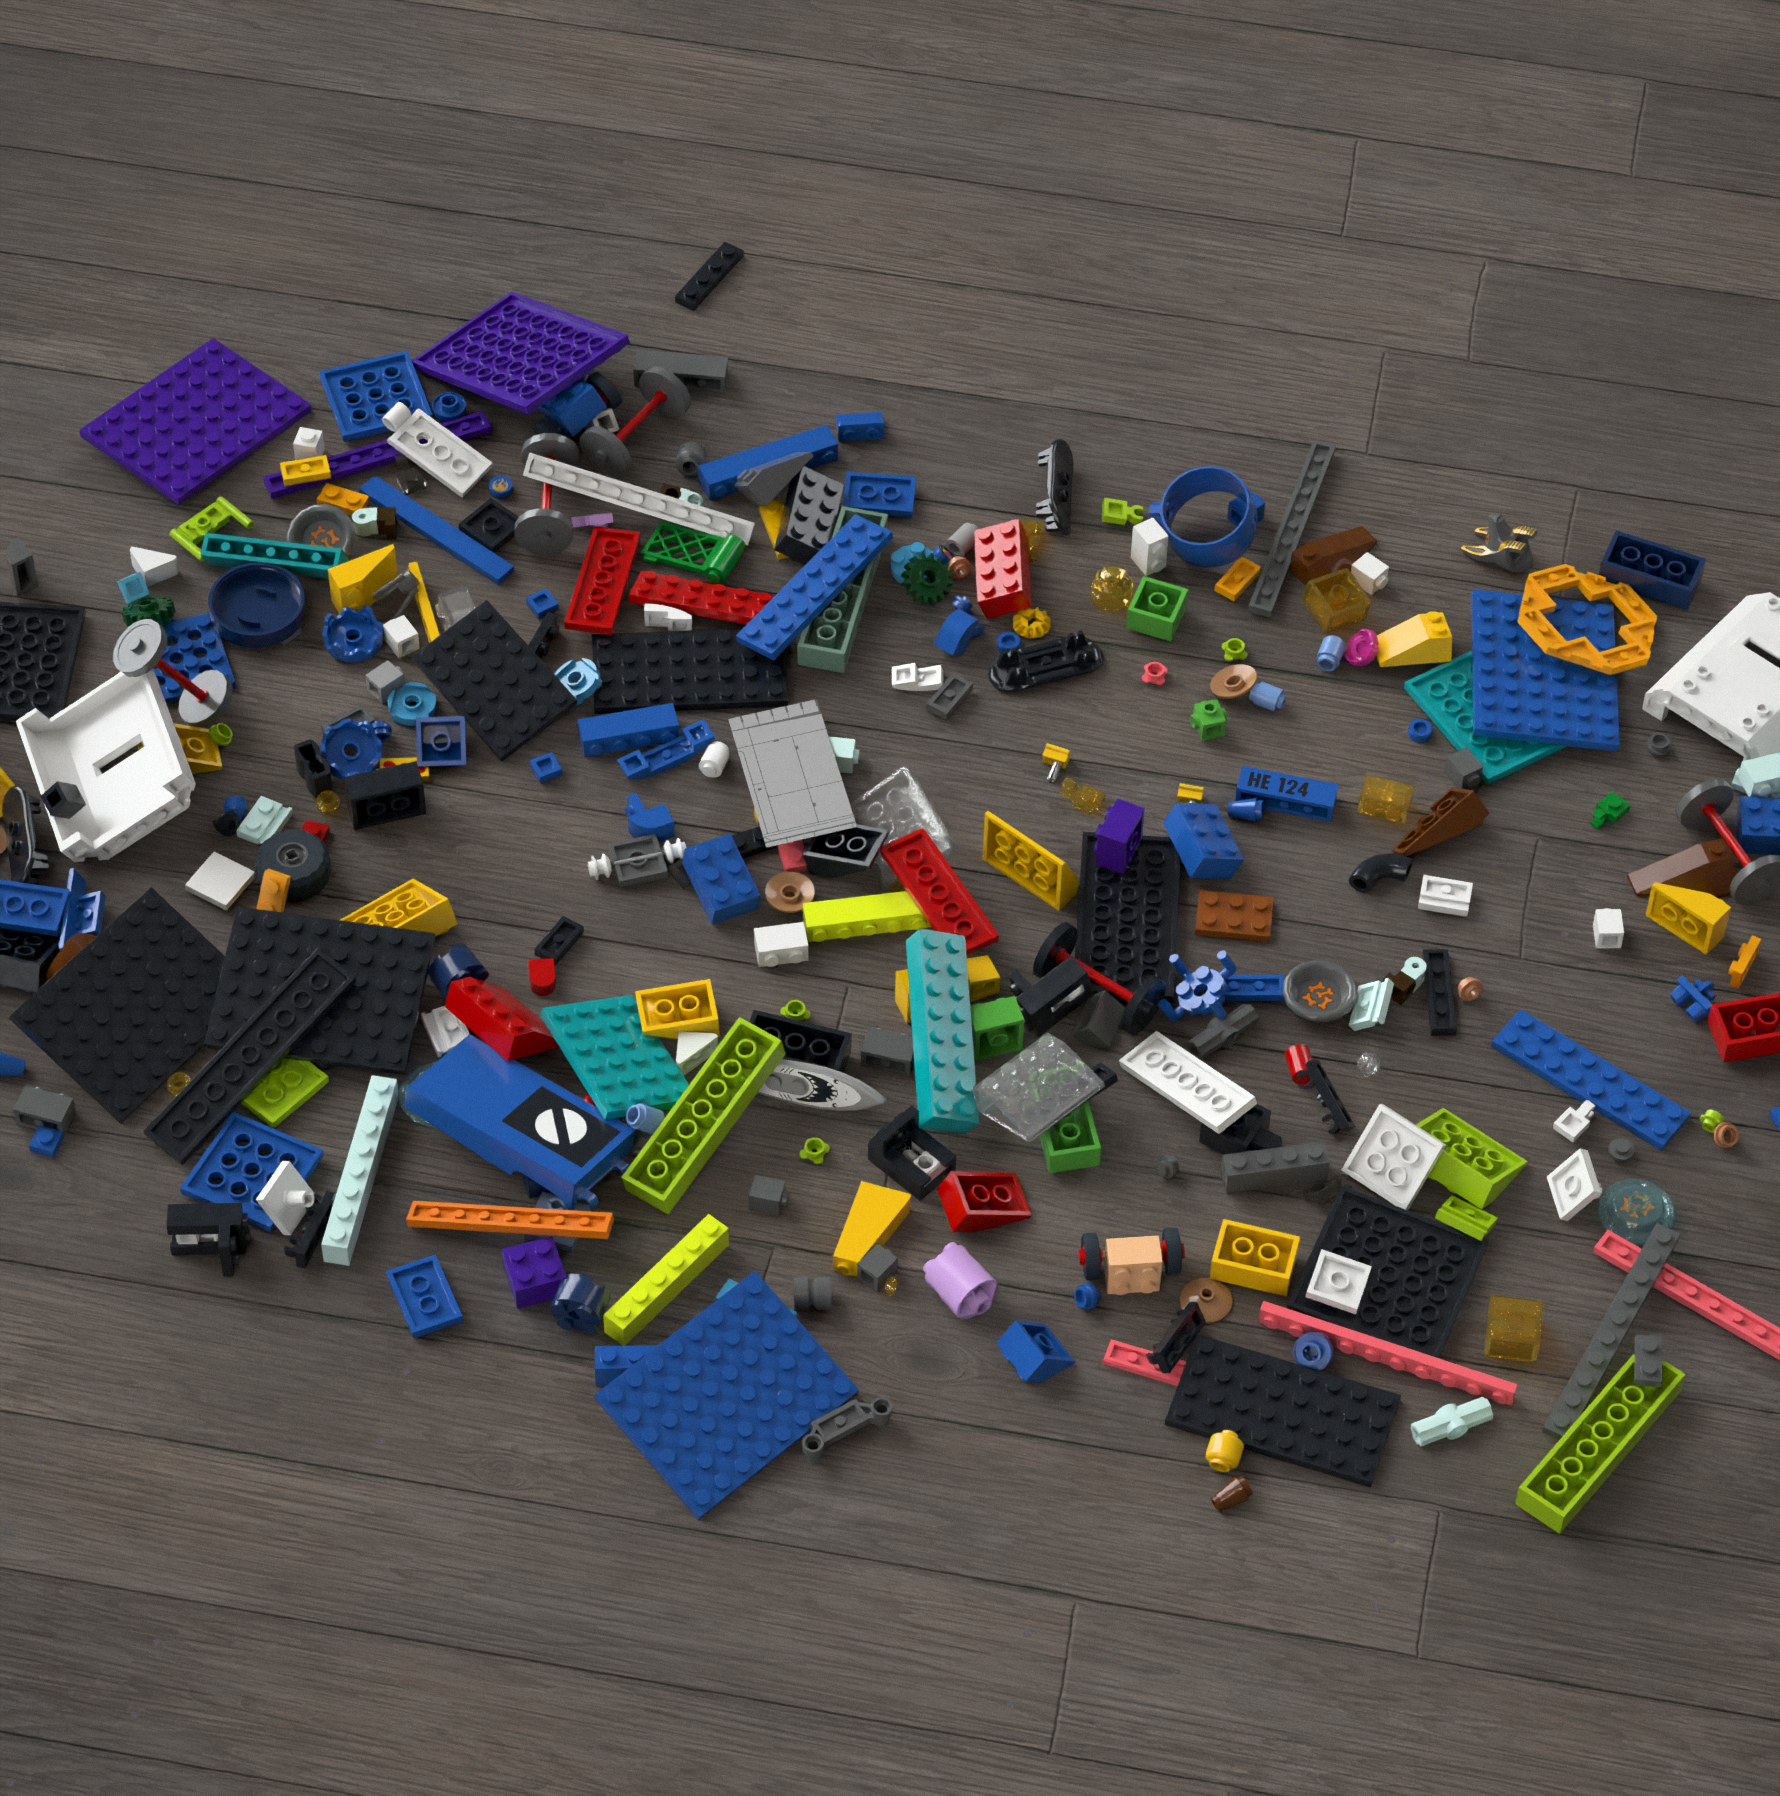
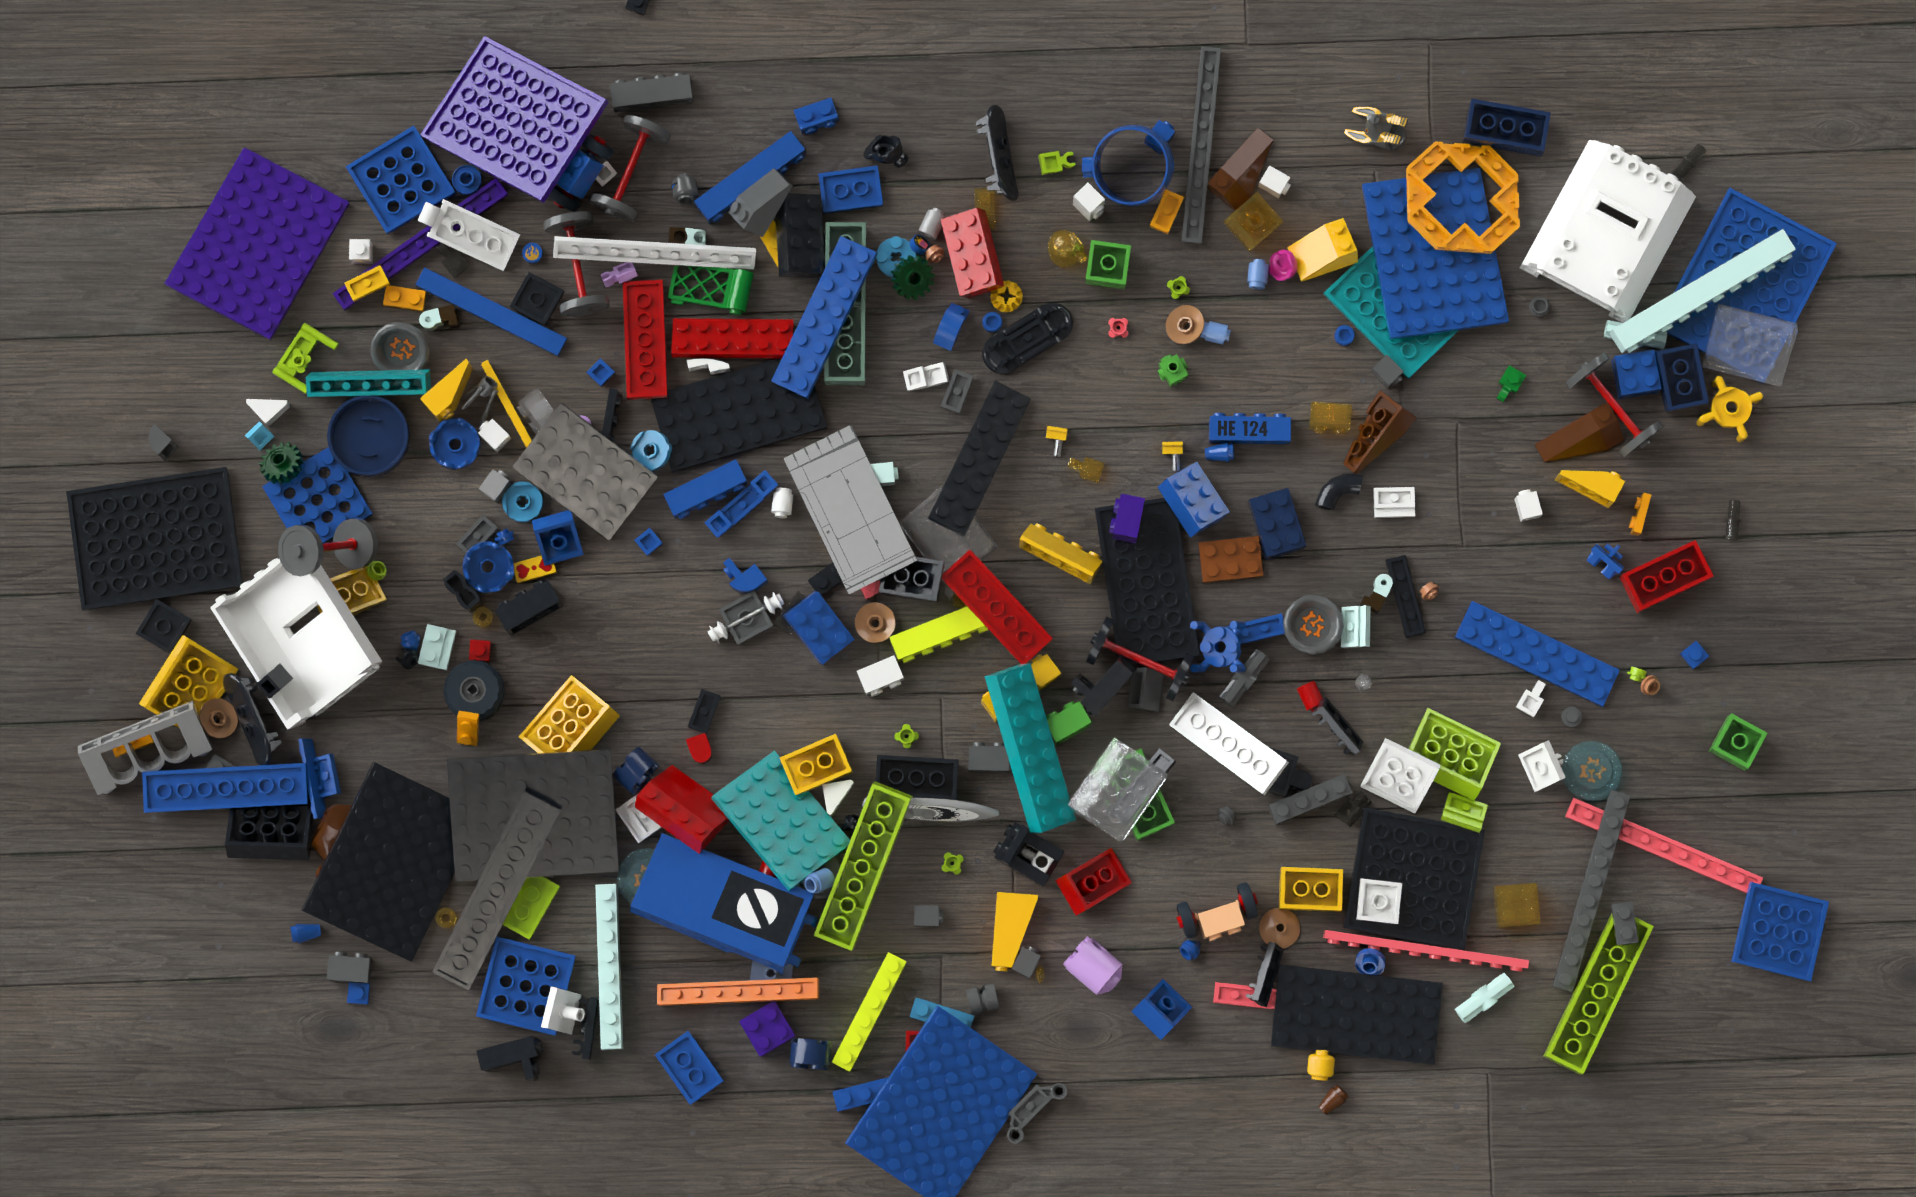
camera: 10 degrees left, 30 degrees up
white tile [185,852,255,911] -> none
blue plate [952,595,973,615] -> none
none -> black hair [863,135,909,168]
none -> black plate [928,381,1031,537]
none -> dark blue brick [1248,488,1306,560]

